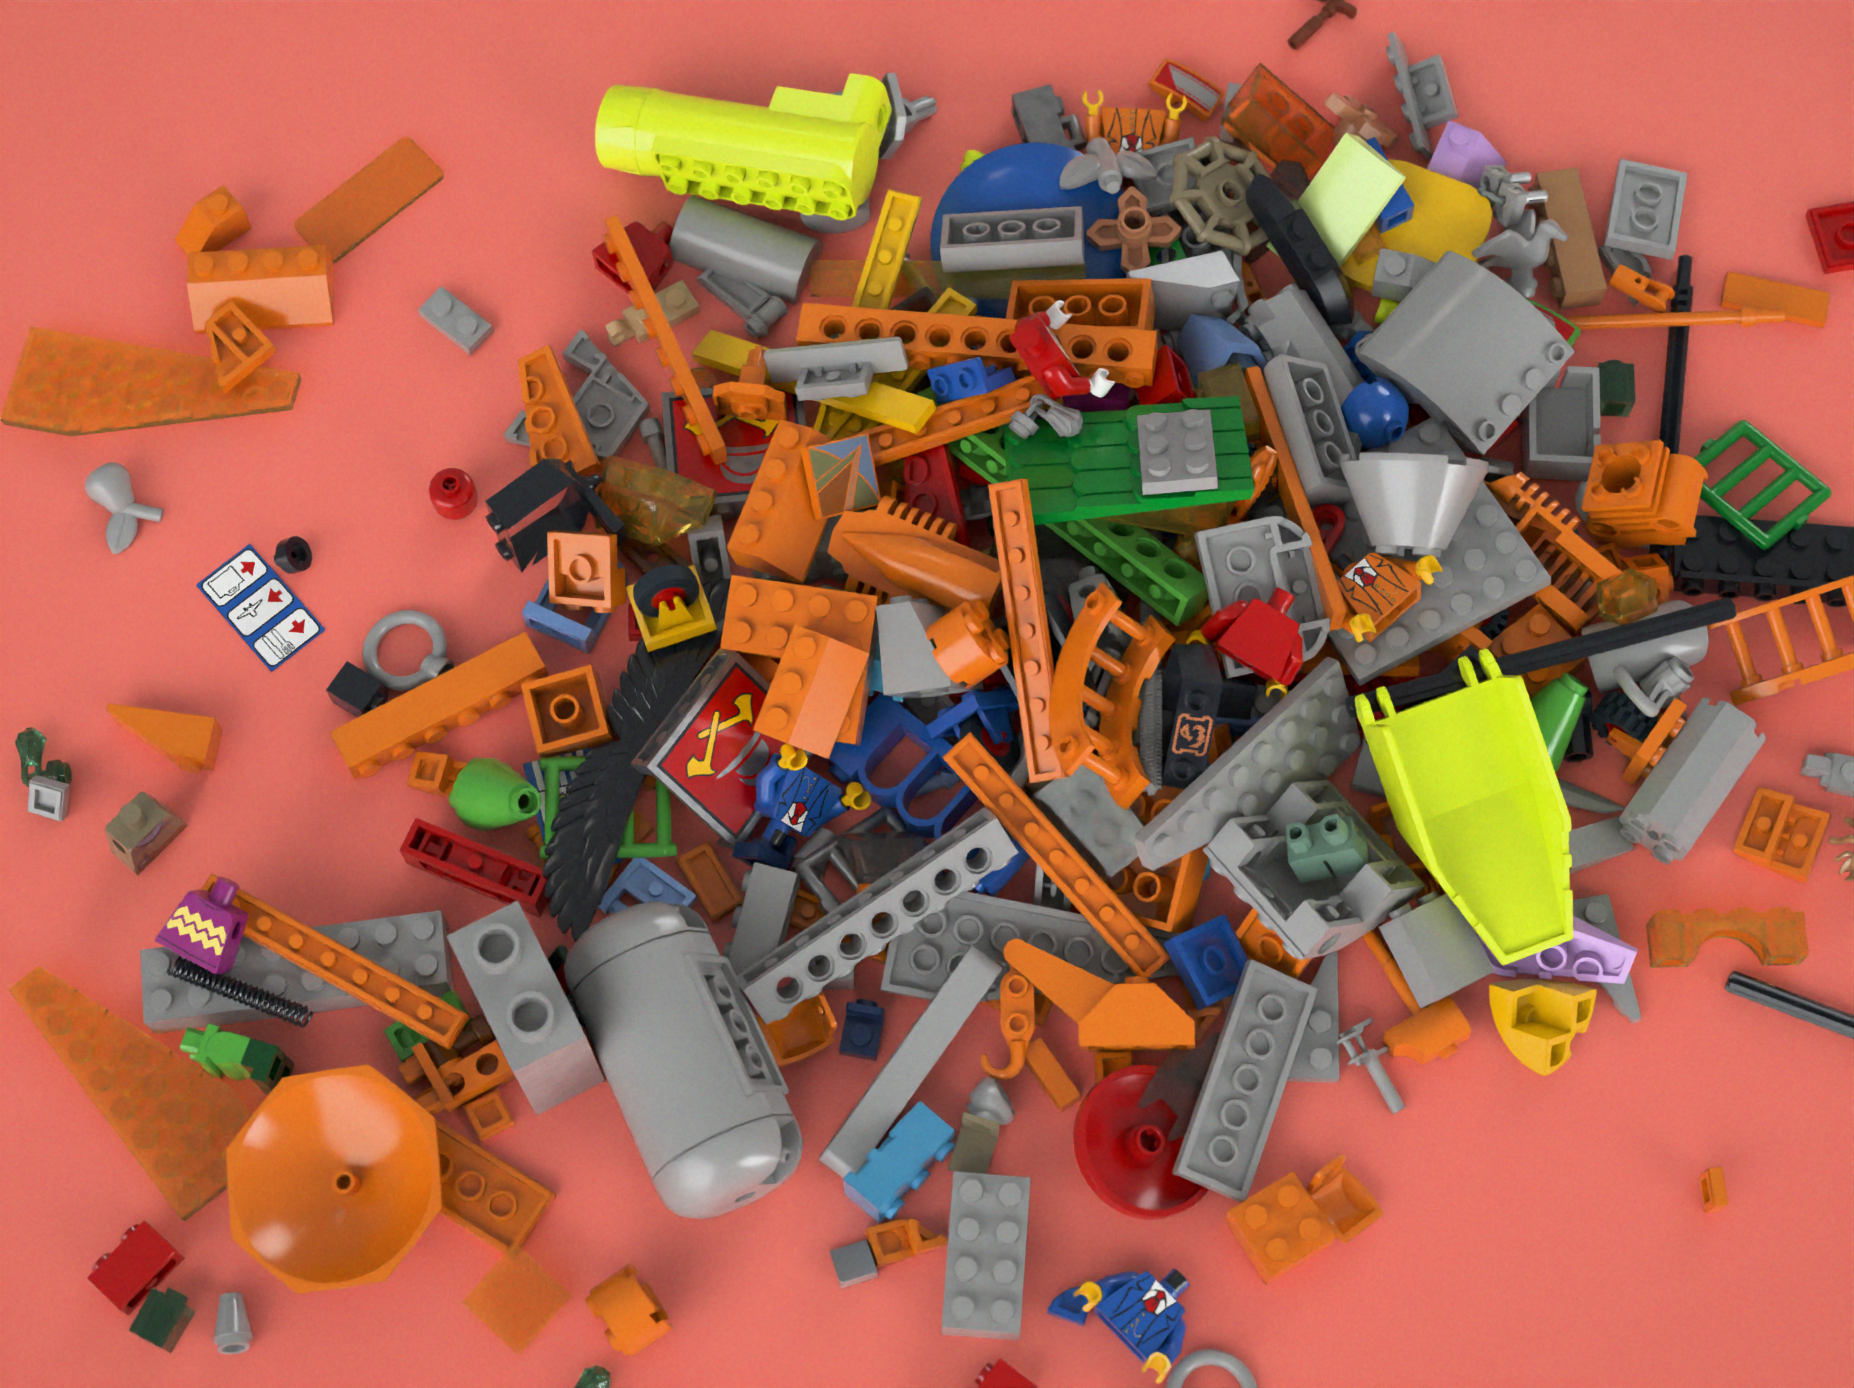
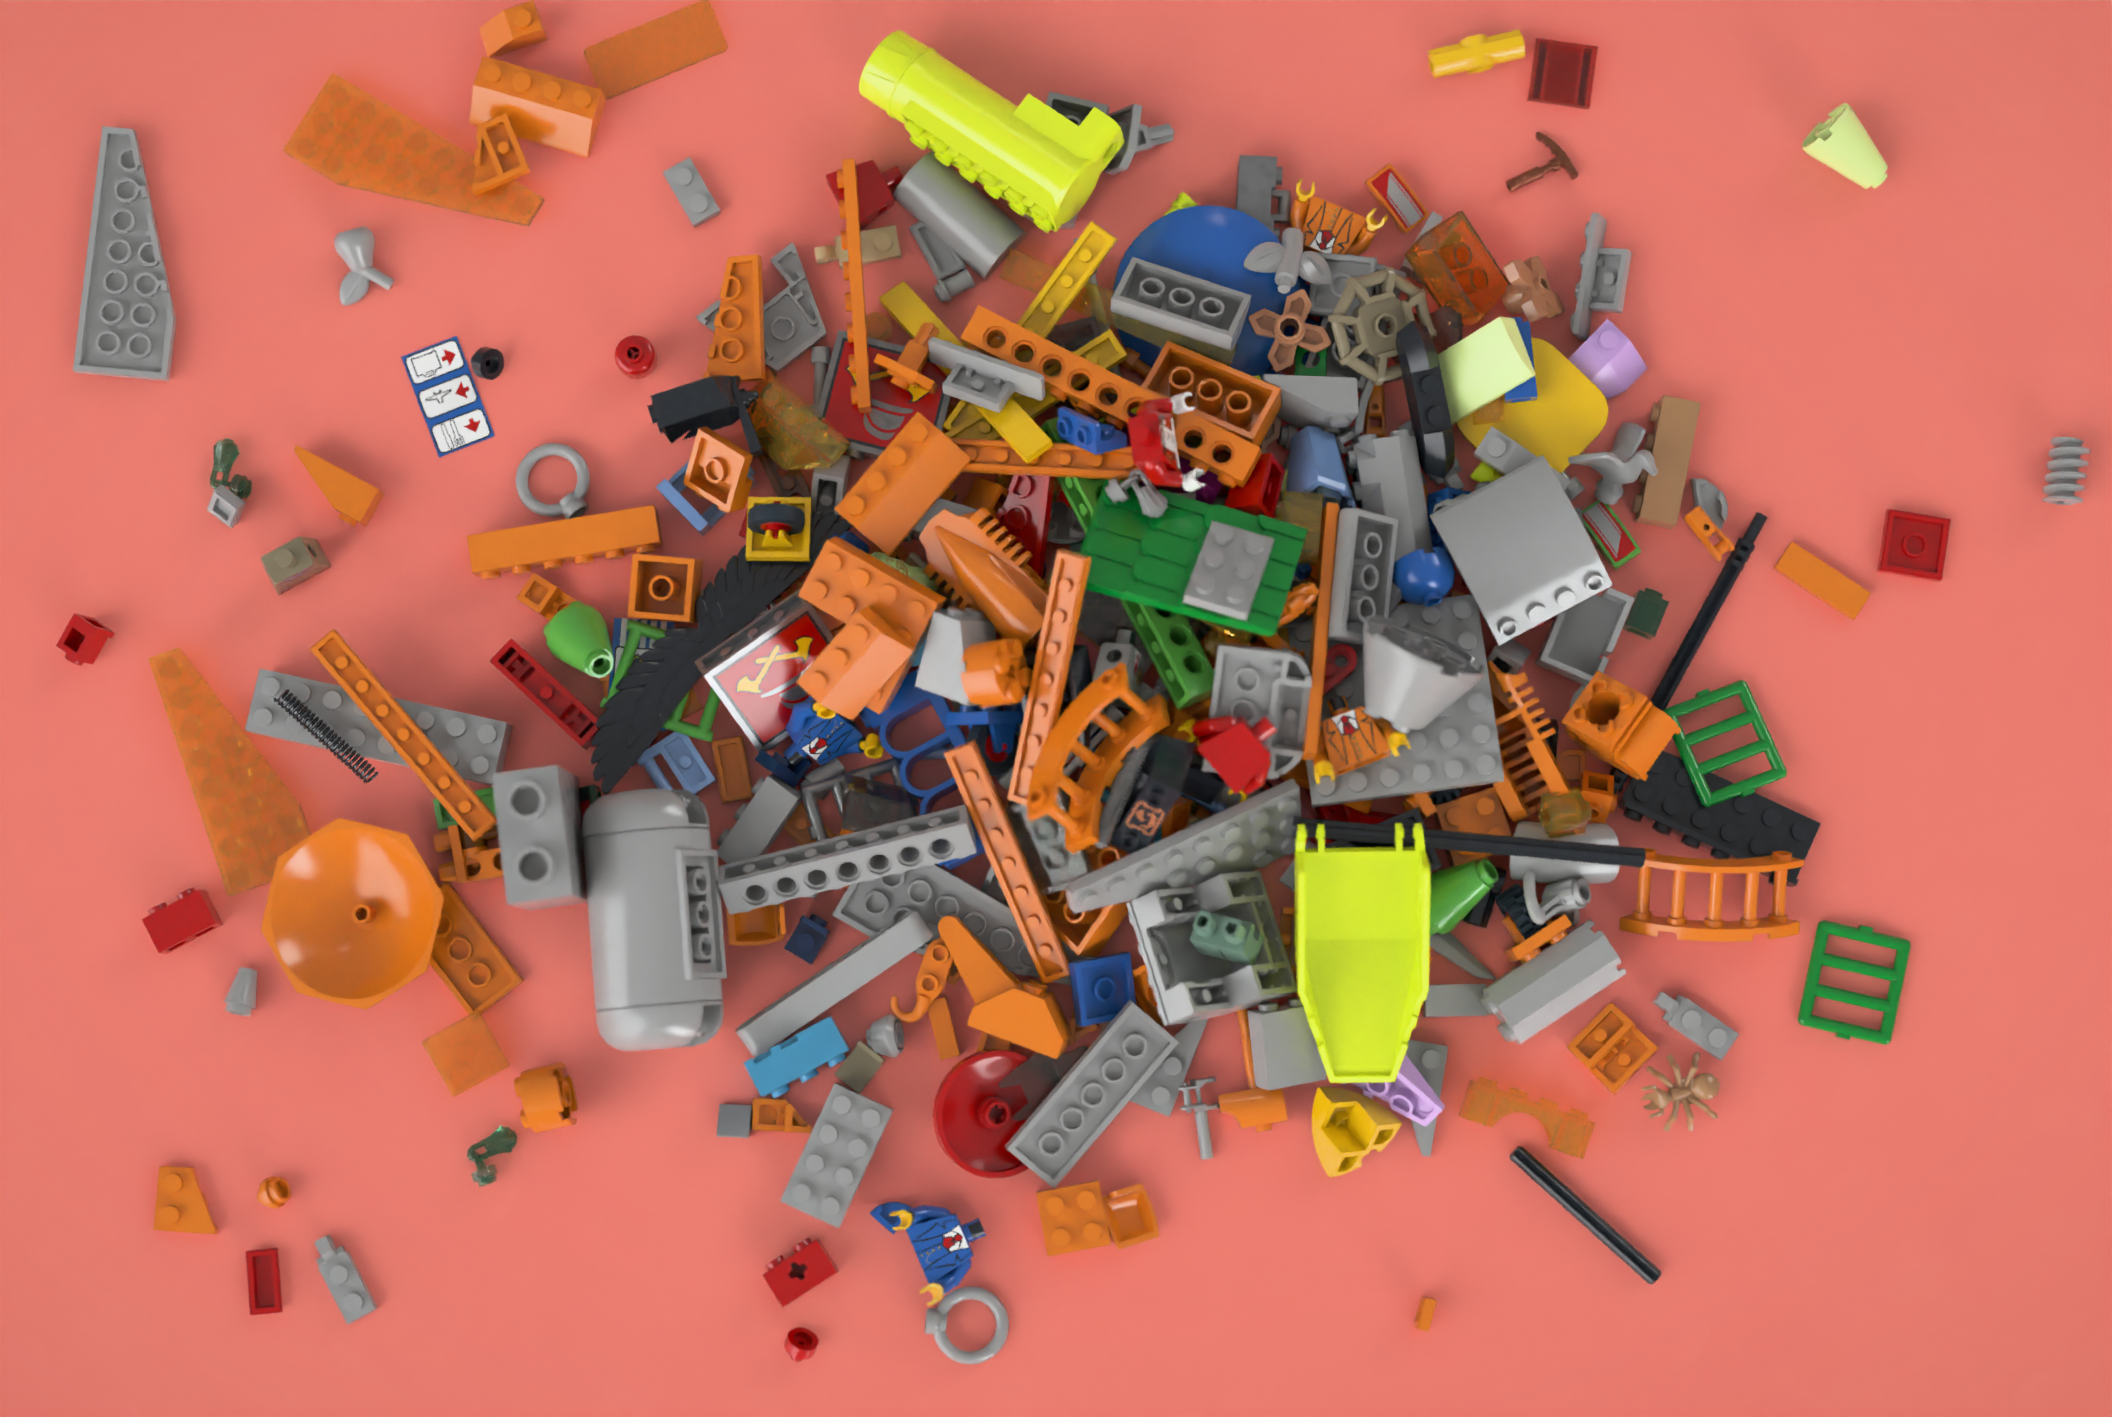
camera: 20 degrees right, 15 degrees up
clear green brick [129,1287,195,1353] -> none
magenta torso [155,877,248,974] -> none
hips [180,1023,295,1096] -> none
black brick [326,661,389,718] -> none
orange tile [463,1089,515,1142] -> none
tile [800,433,881,520] -> none
light grey piece [1477,164,1548,227] -> none
orange bar [1570,306,1785,330] -> none
light grey plate [1604,159,1687,260] -> none

